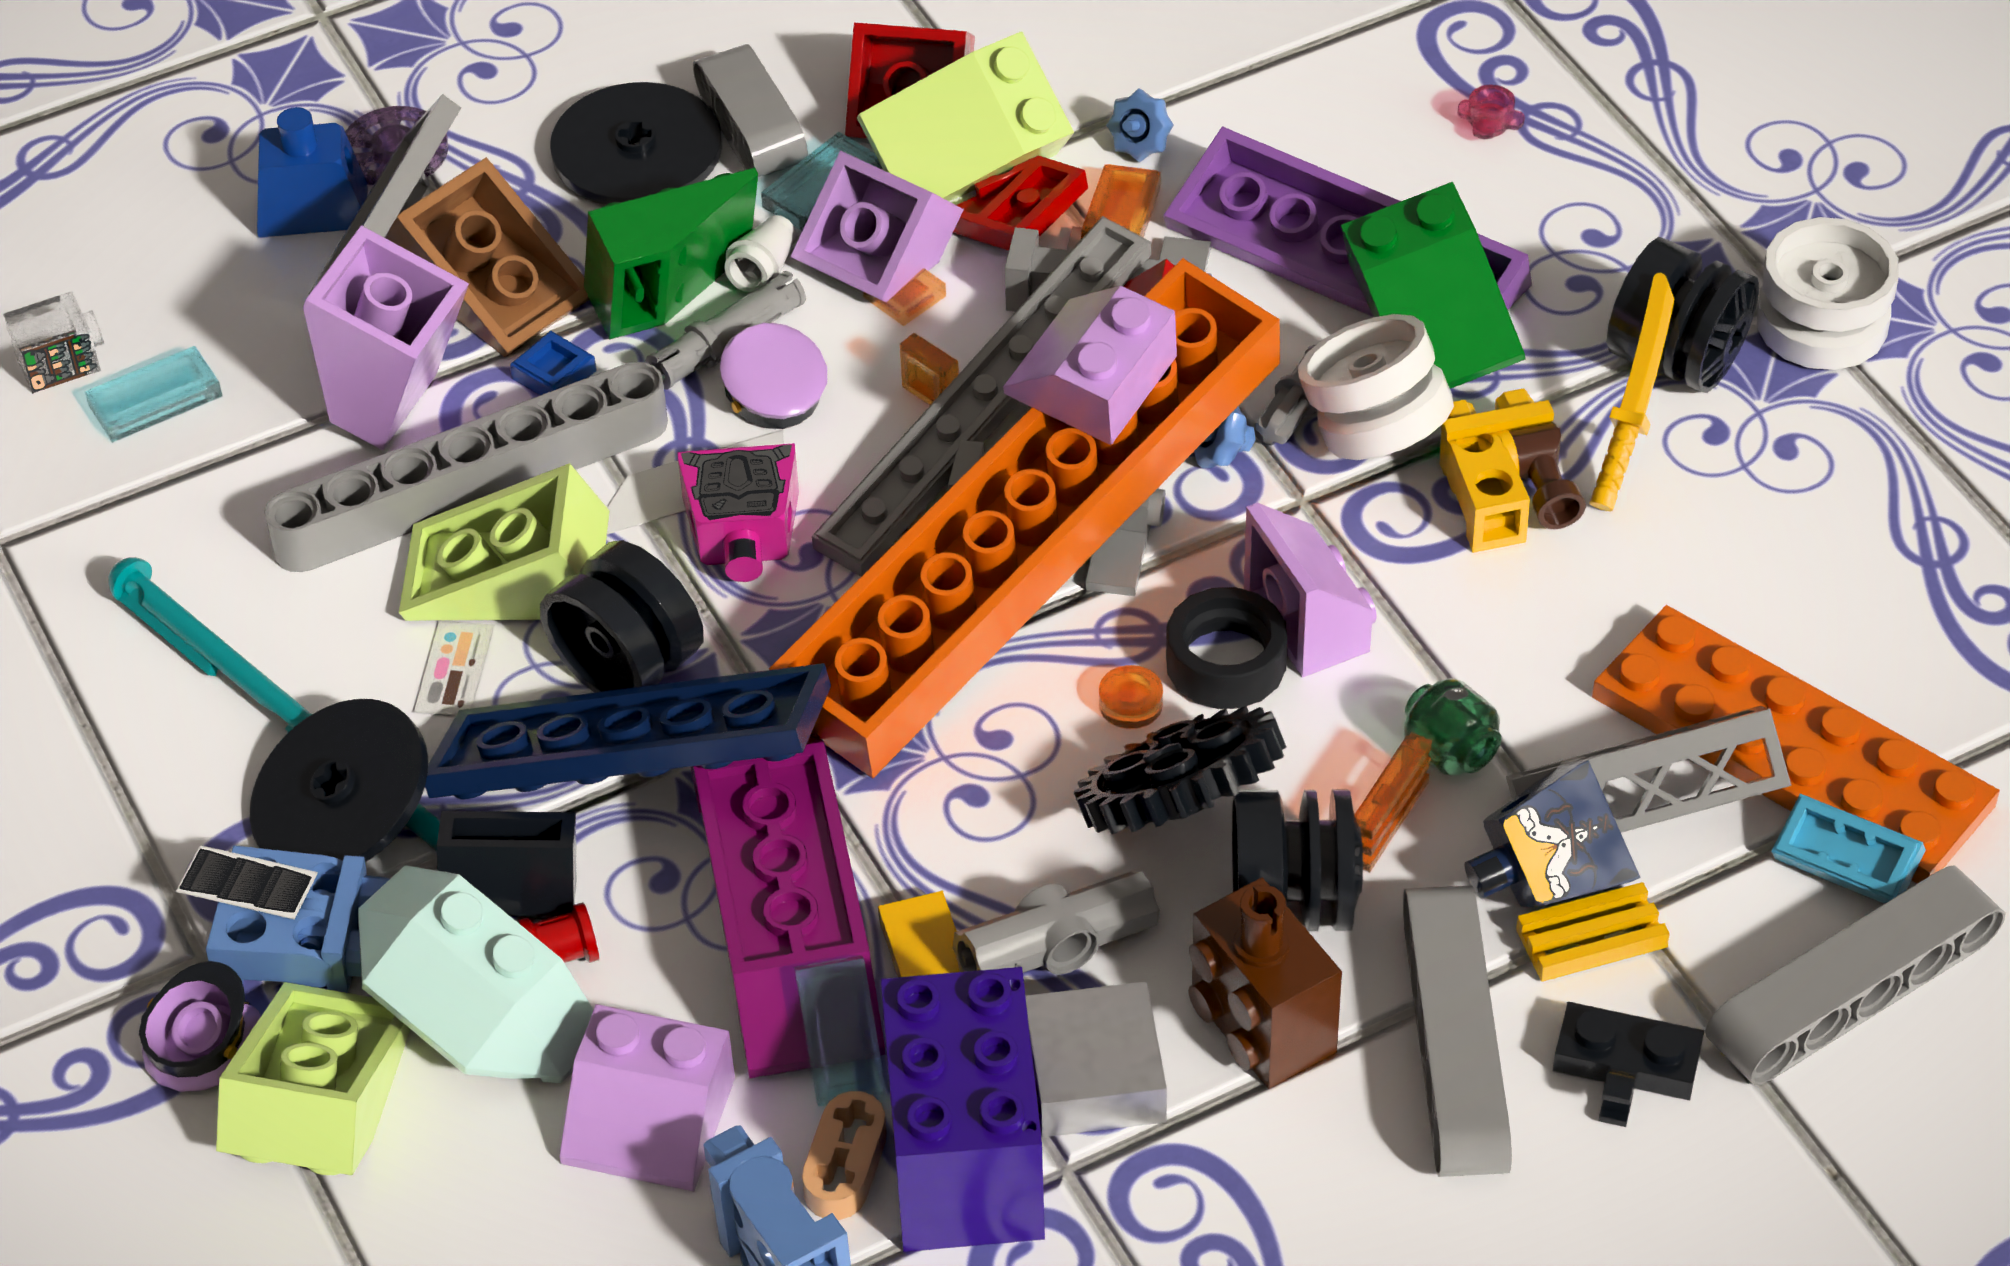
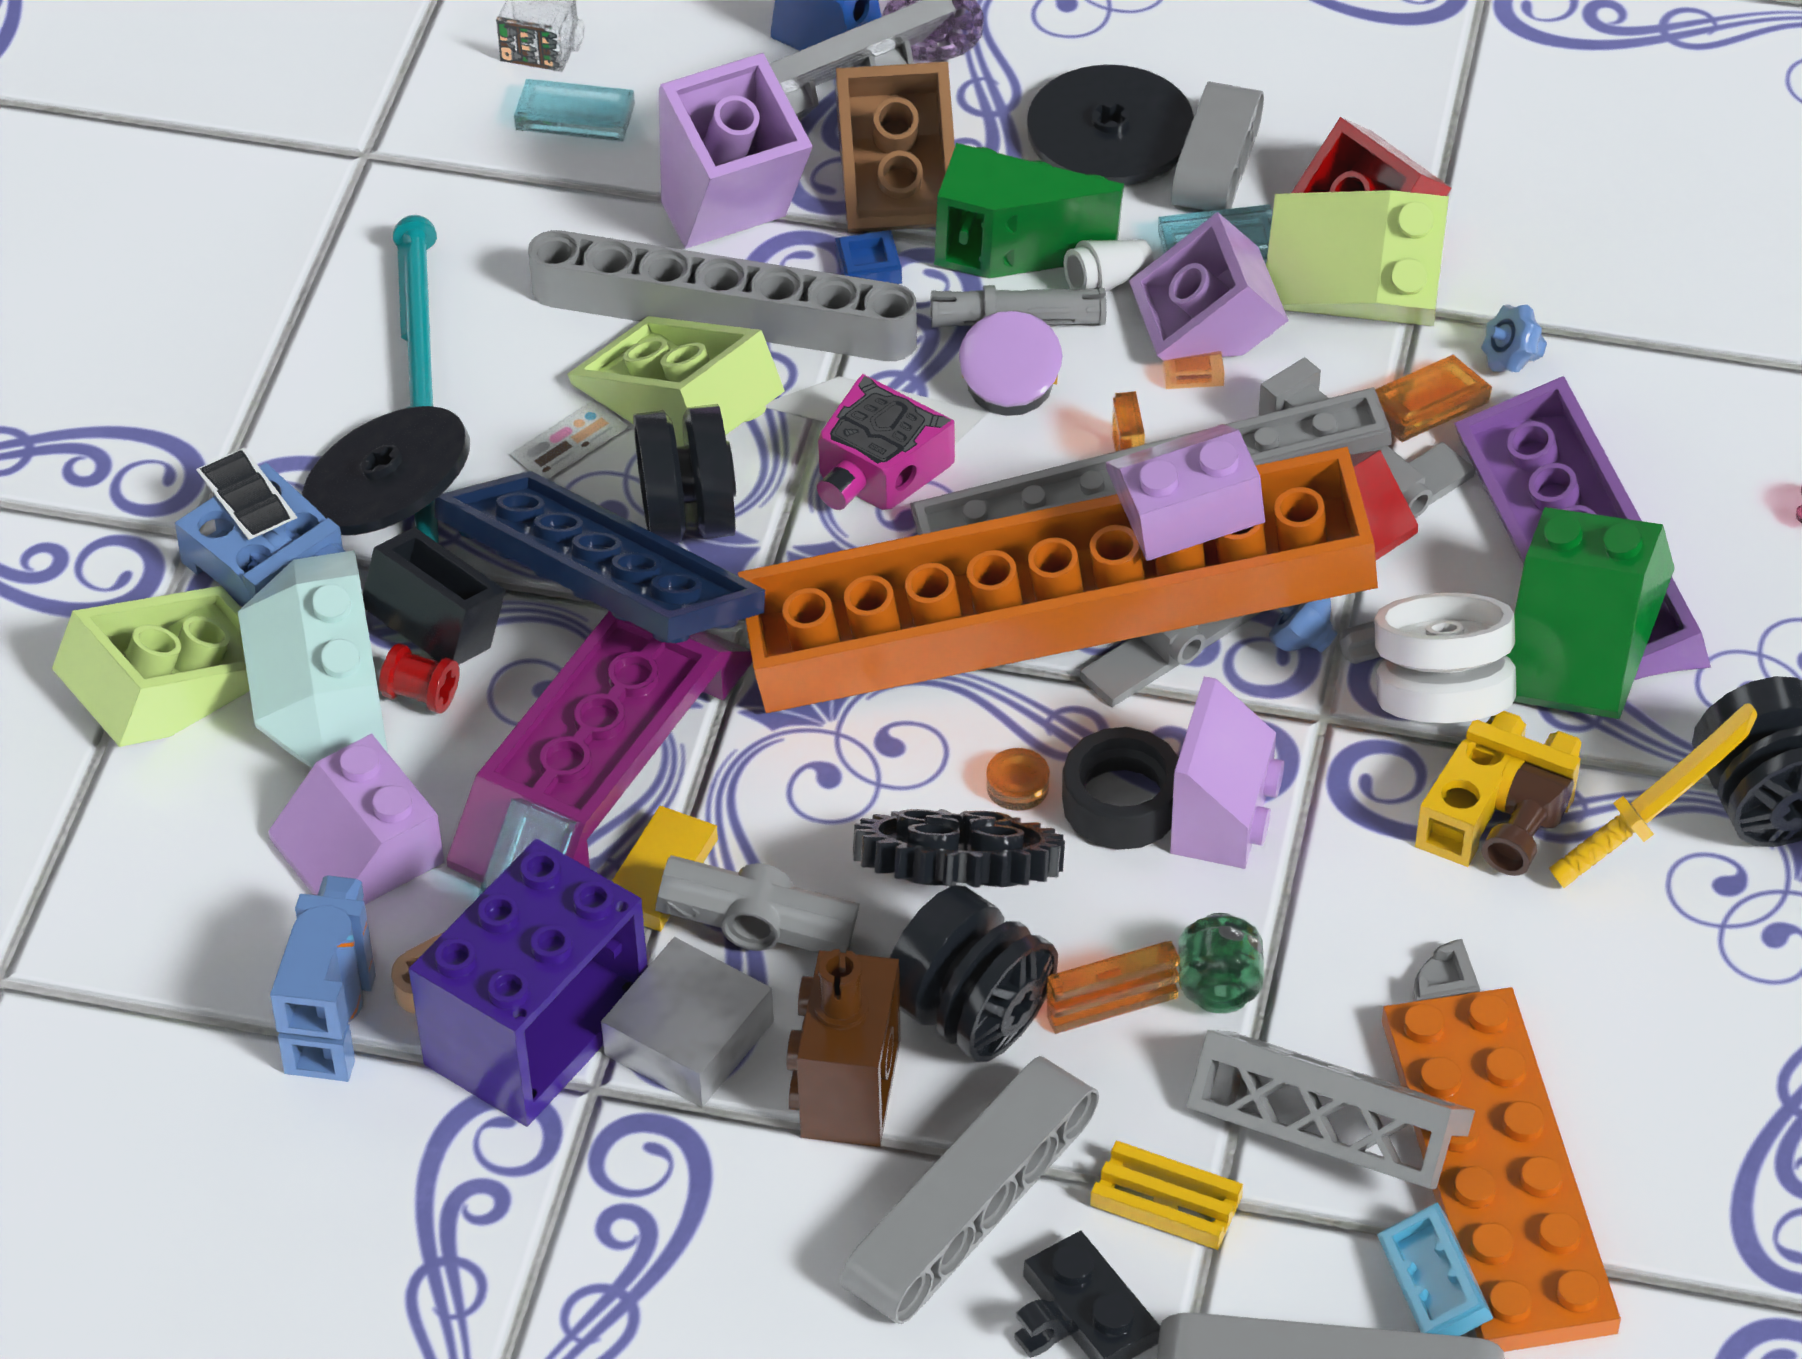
camera: 40 degrees right, 0 degrees up
lavender piece [139,961,261,1092] -> none
red wing [953,155,1088,251] -> none
torso [1464,760,1641,907] -> none
none -> light grey tile [1413,938,1480,1002]

